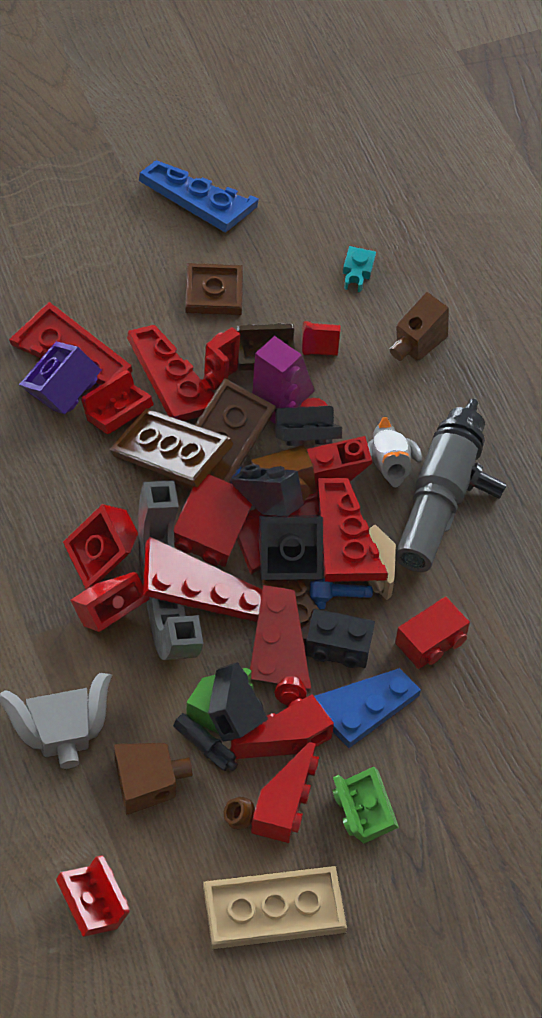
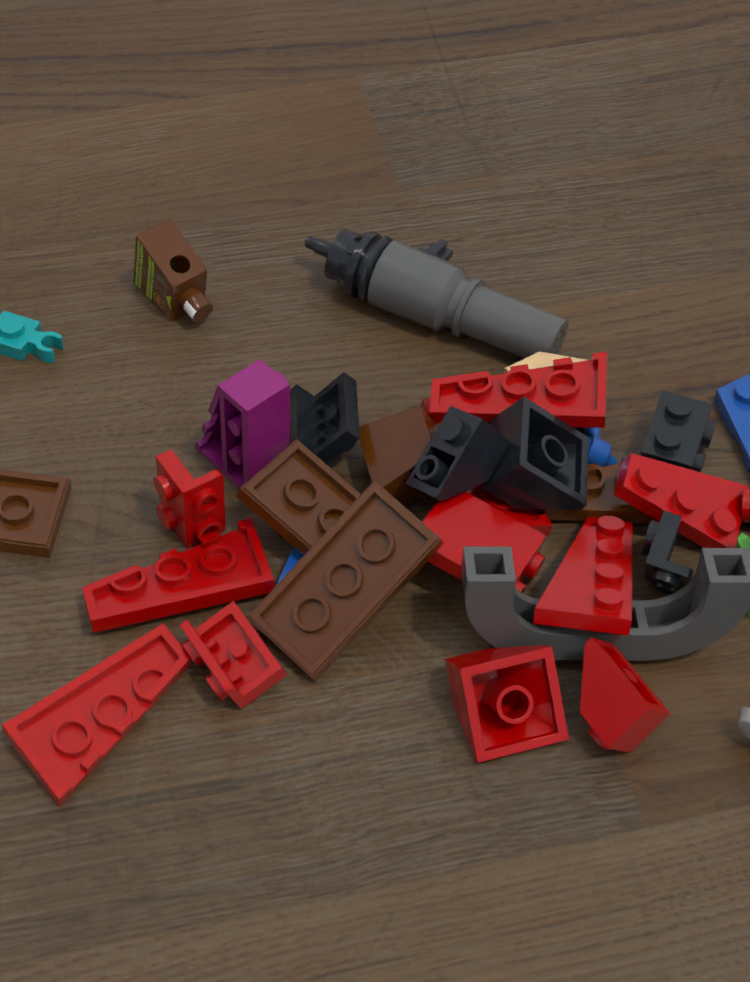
camera: 80 degrees left, 5 degrees down
dark purple slope [19,341,102,414] -> none
dark brown bracket [237,323,295,371] -> none
red tile [302,321,340,356] -> none
red slope [307,436,372,491] -> none
light grey animal [368,417,422,488] -> none
red brick [395,596,470,669] -> none
none -> black bracket [642,510,694,595]

